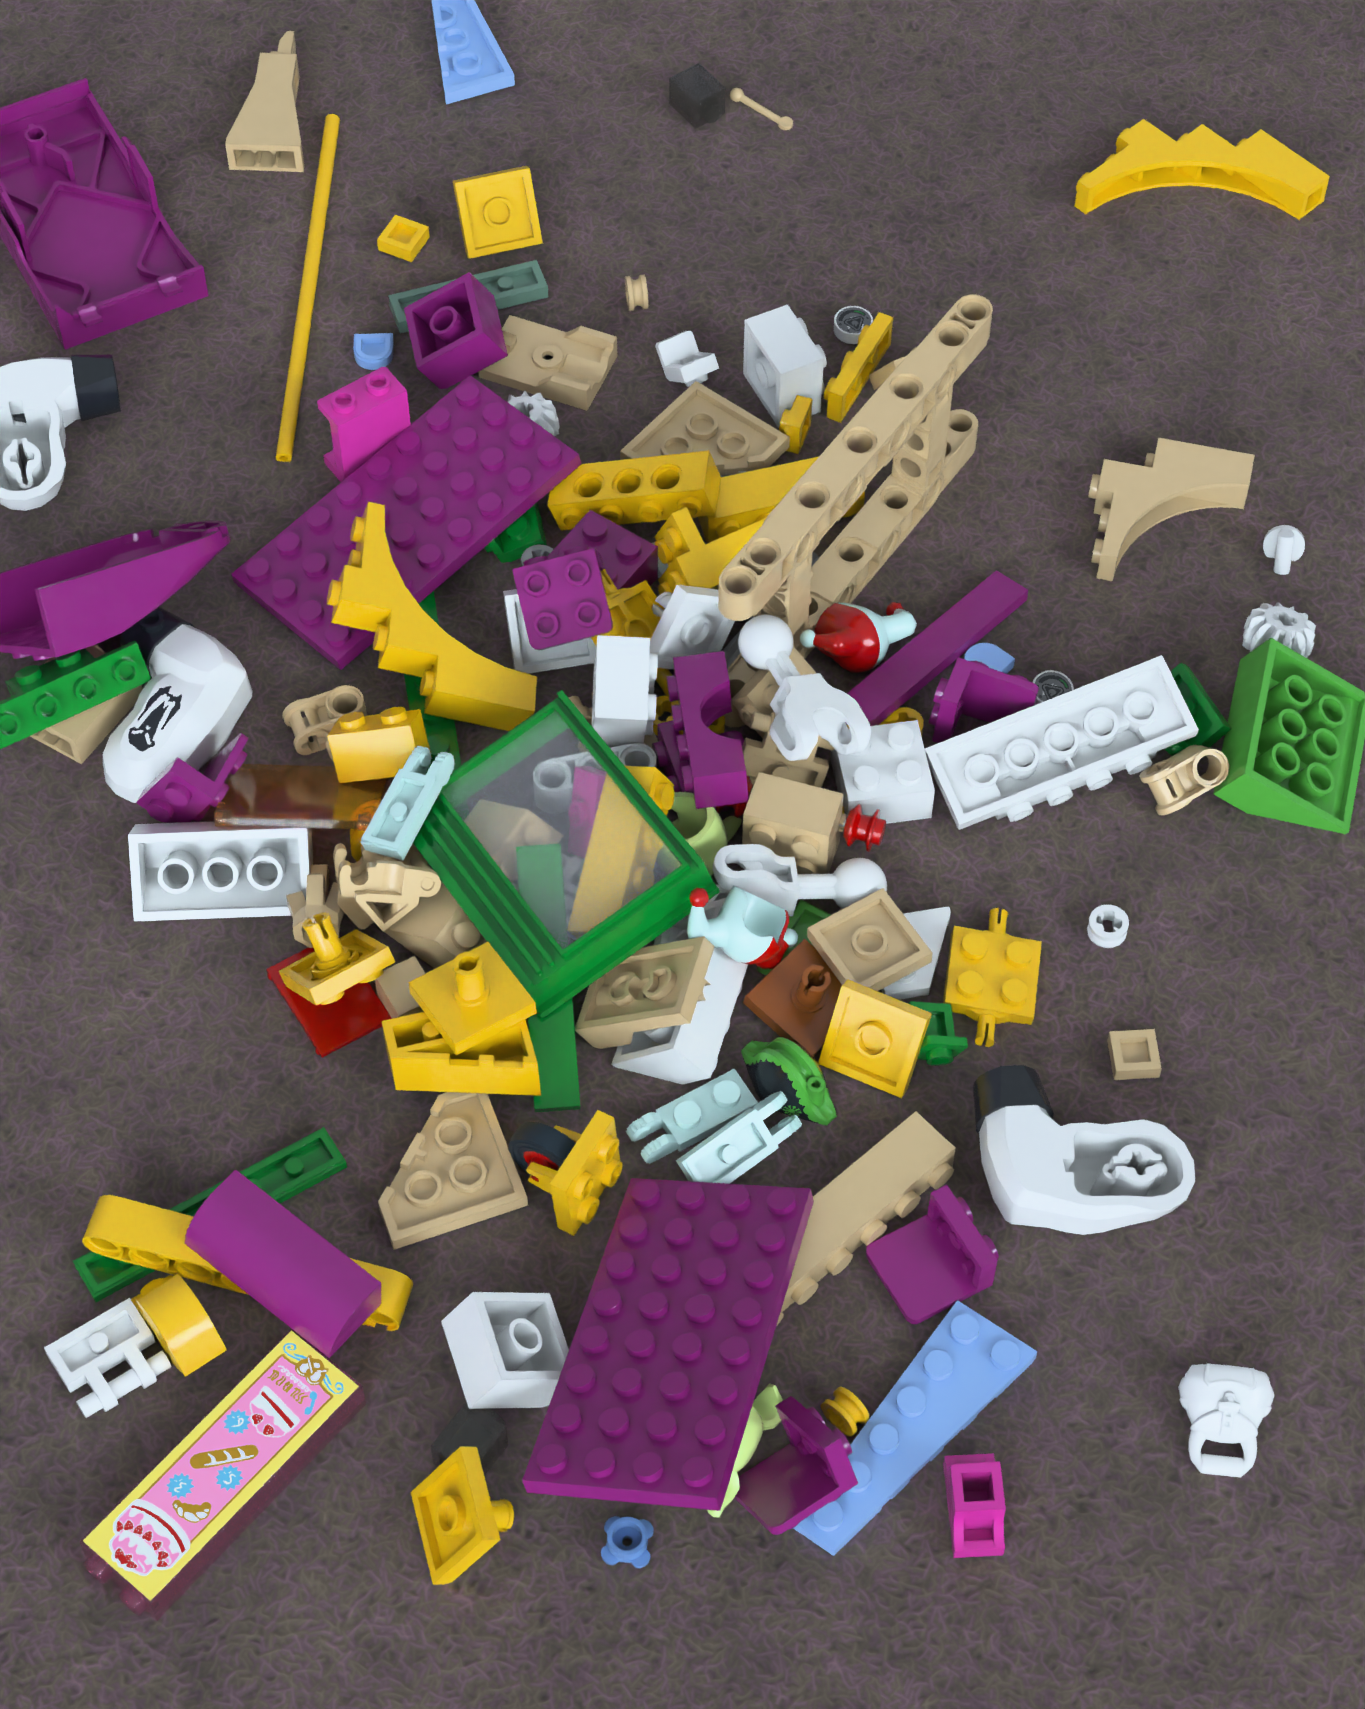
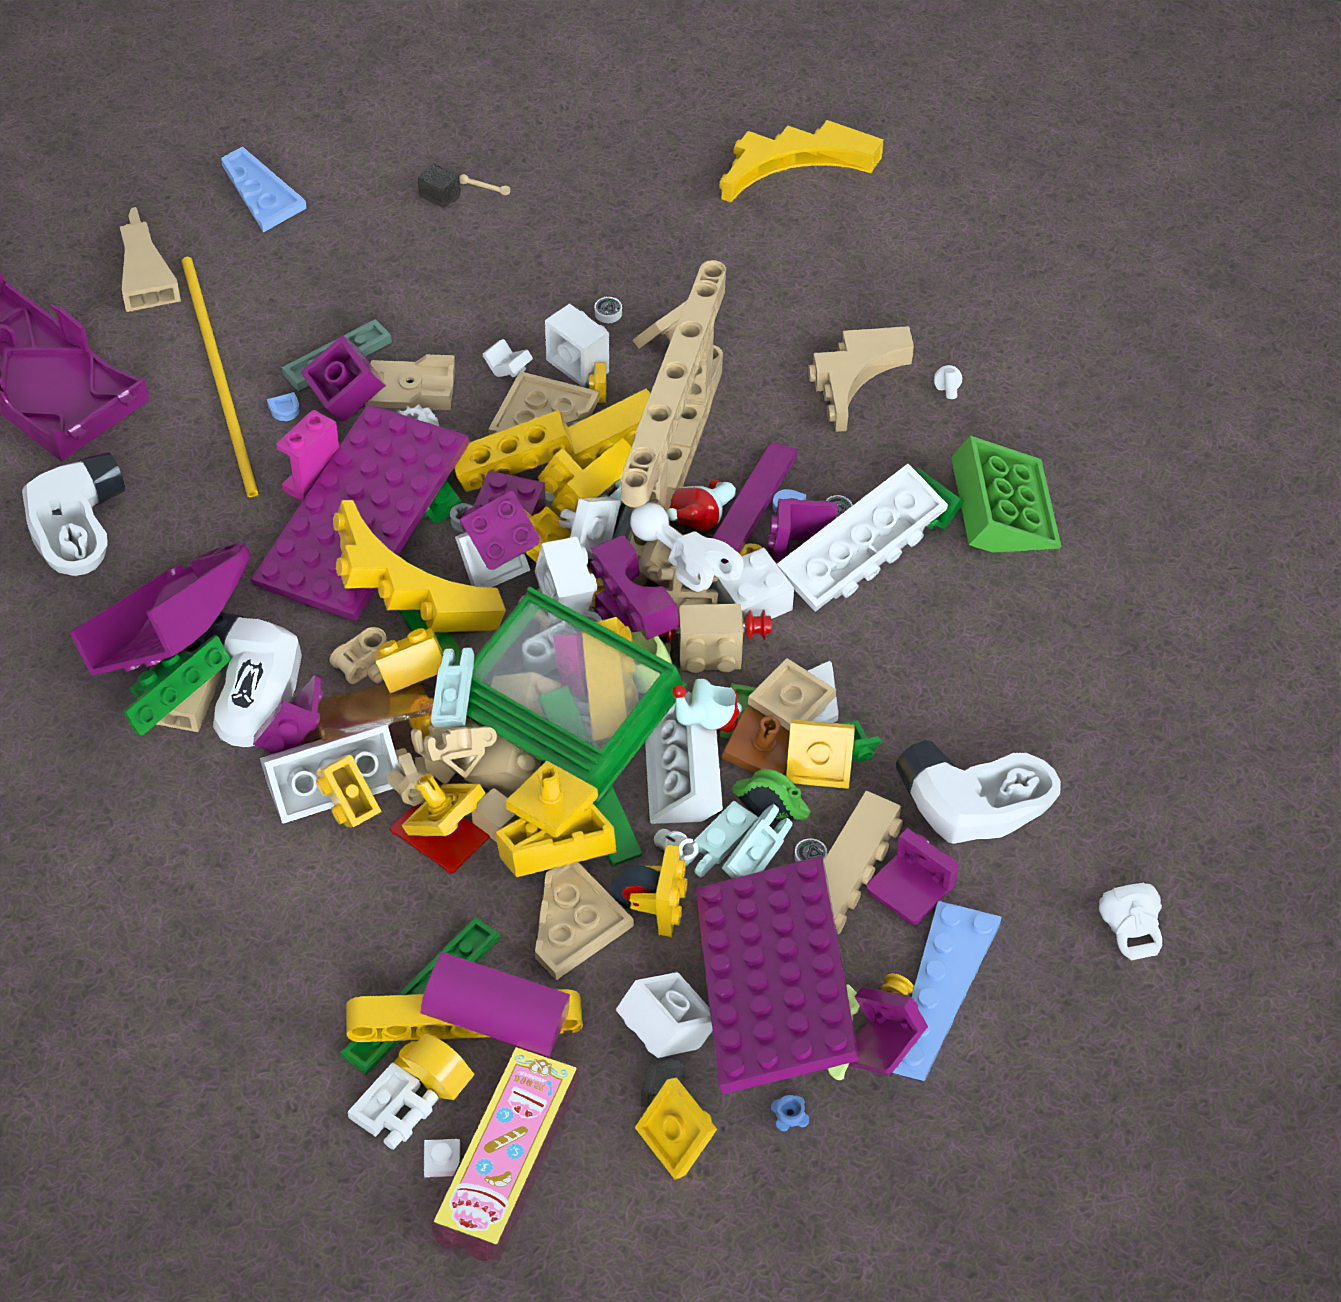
camera: 20 degrees left, 5 degrees down
yellow plate [377,215,430,262] -> none
yellow tile [453,166,543,259] -> none
tan piece [575,936,715,1049] -> none
tan bush [625,274,648,311] -> none
white piece [708,844,887,916] -> none
yellow plate [824,312,893,423] -> none
yellow plate [943,908,1042,1047] -> none
dark pink brick [943,1453,1006,1558] -> none
white bush [1087,905,1129,948] -> none
tan plate [1107,1029,1162,1080] -> none
tan piece [1139,745,1229,815] -> none
white gear [1242,602,1316,658] -> none
none -> yellow brick [315,755,382,827]
none -> white plate [424,1139,460,1177]
none -> white pin [654,829,698,860]
none -> tile [794,838,827,862]

